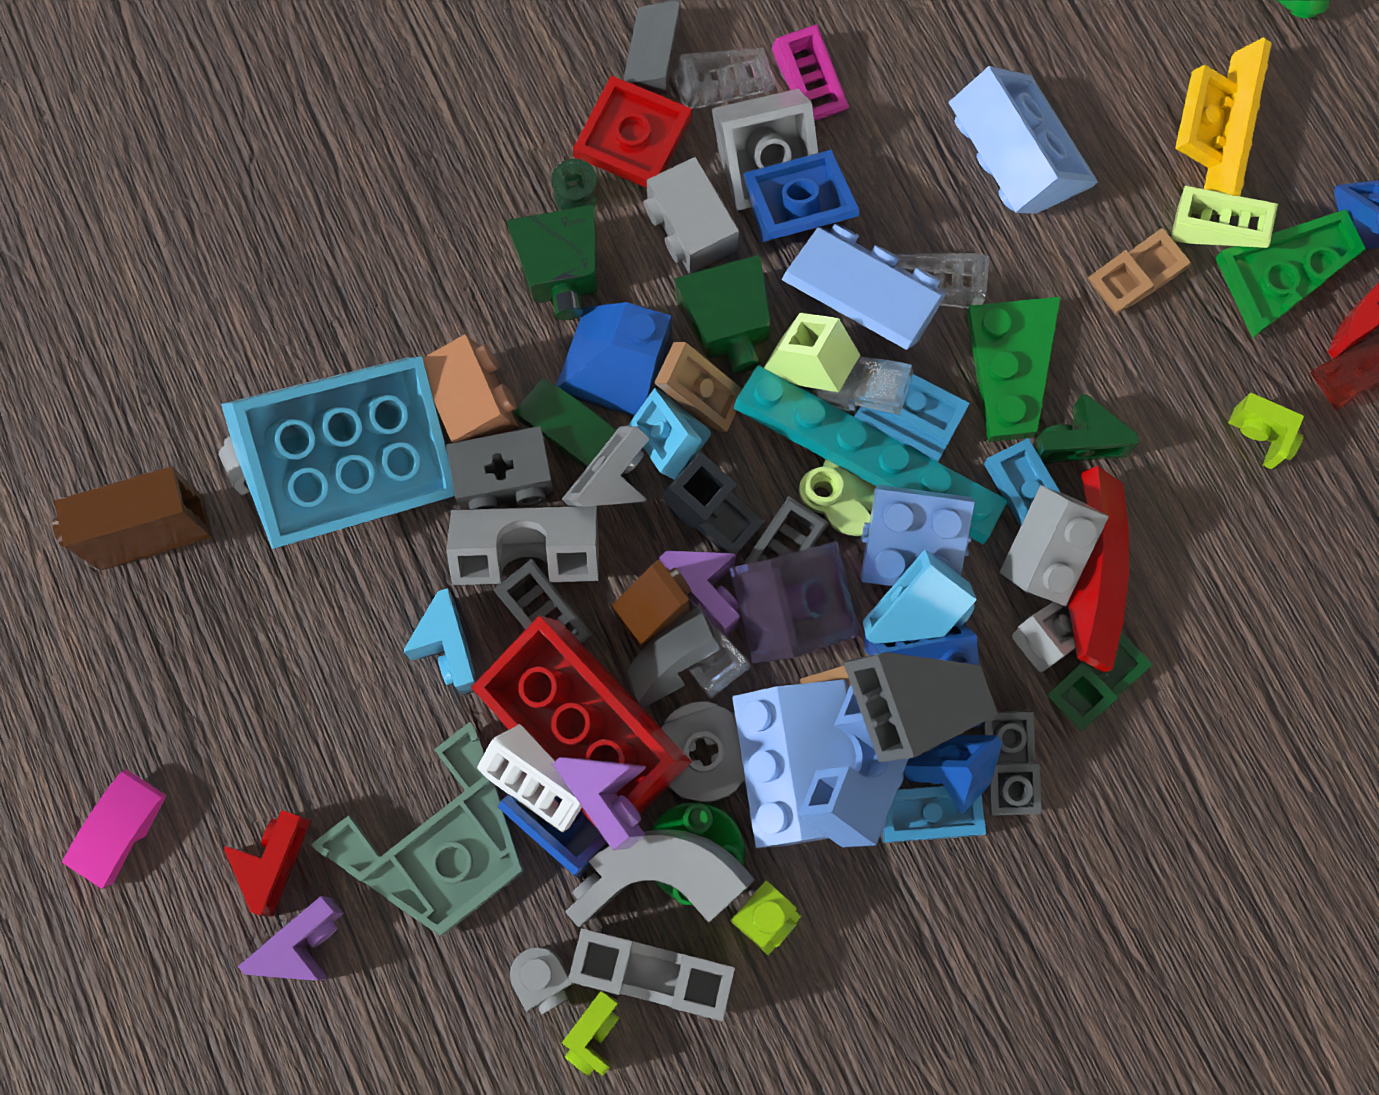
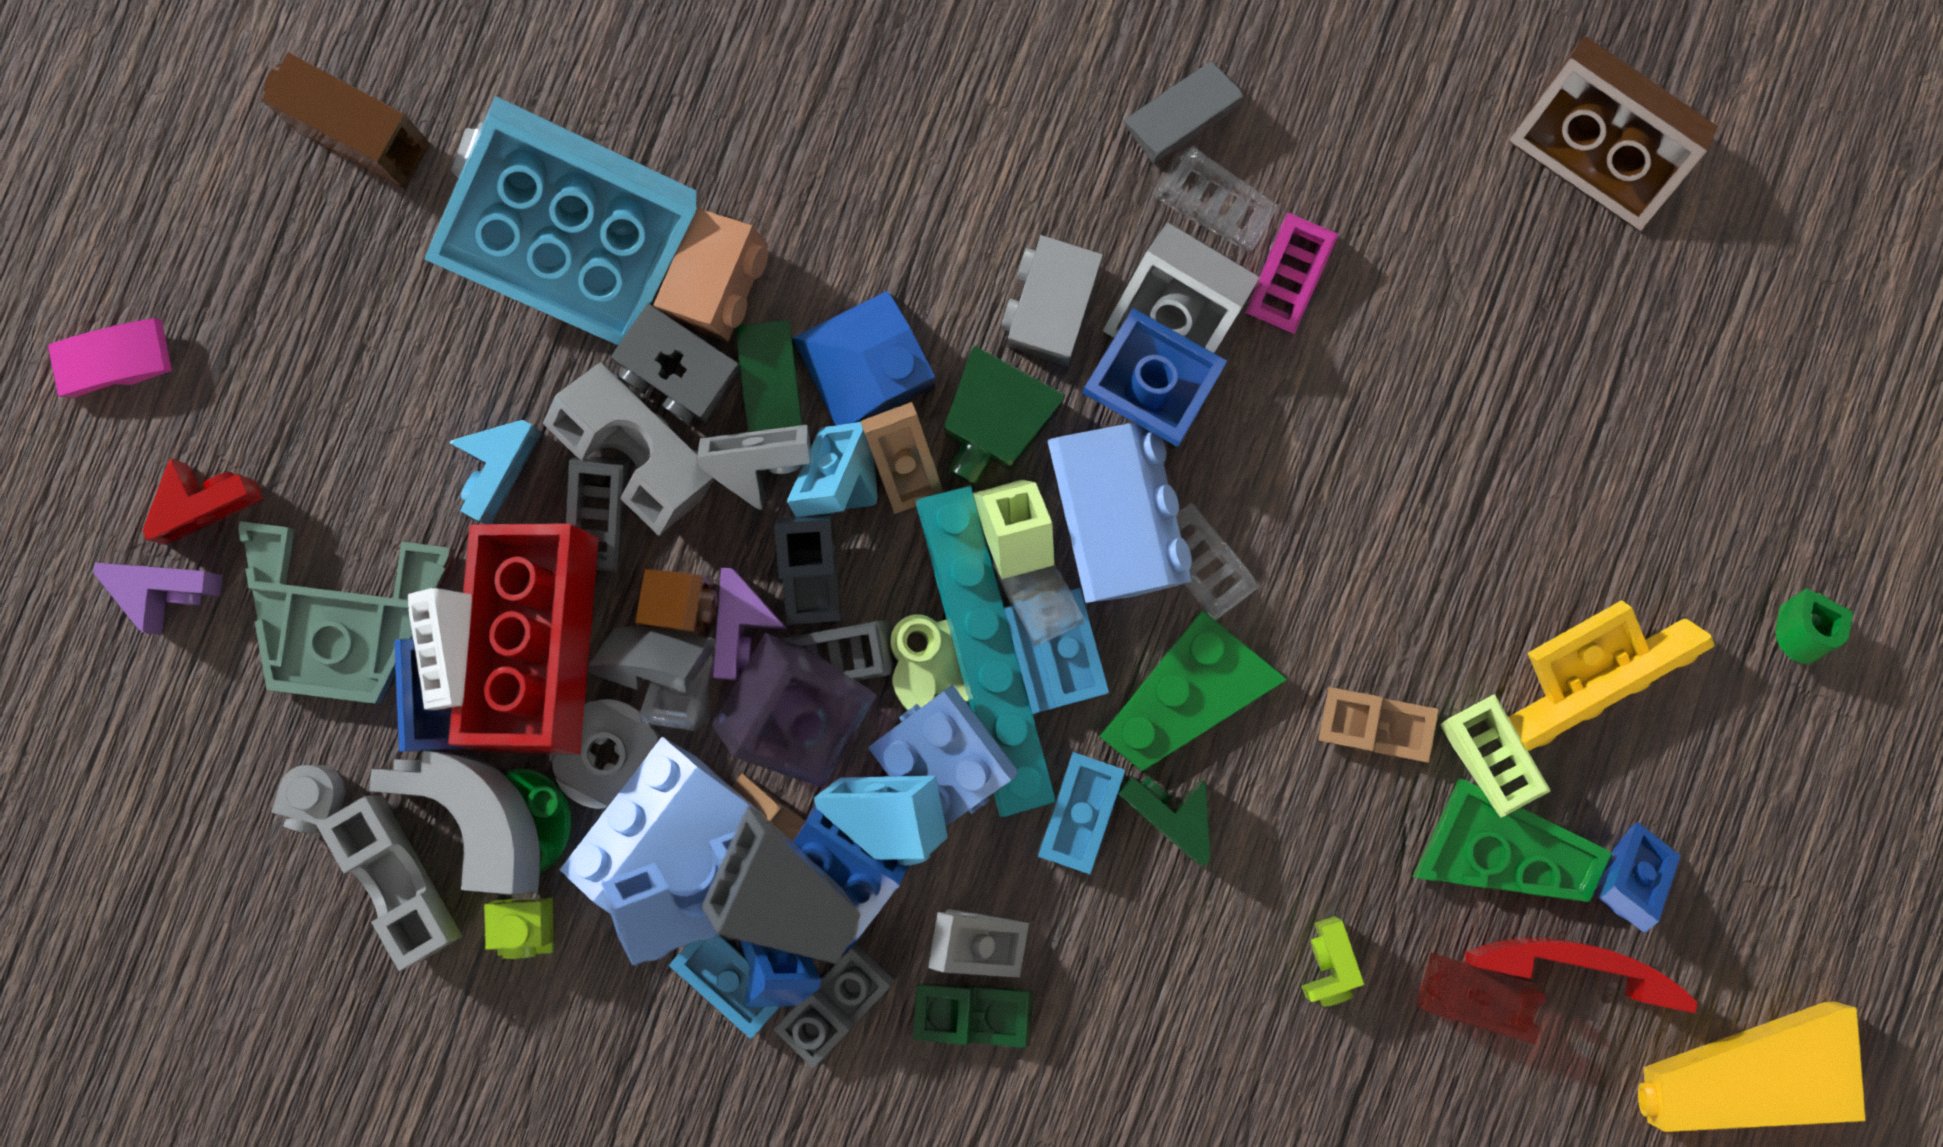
camera: 45 degrees right, 10 degrees up
dark green torso [507,205,598,320] -> none
clear green wheel [551,159,598,210] -> none
medium lavender slope [552,757,646,851] -> none
lime bracket [562,990,620,1076] -> none
red plate [573,75,692,188] -> none
light blue slope [949,66,1098,214] -> none
light grey brick [999,485,1109,606] -> none
red slope [1068,466,1129,672] -> none

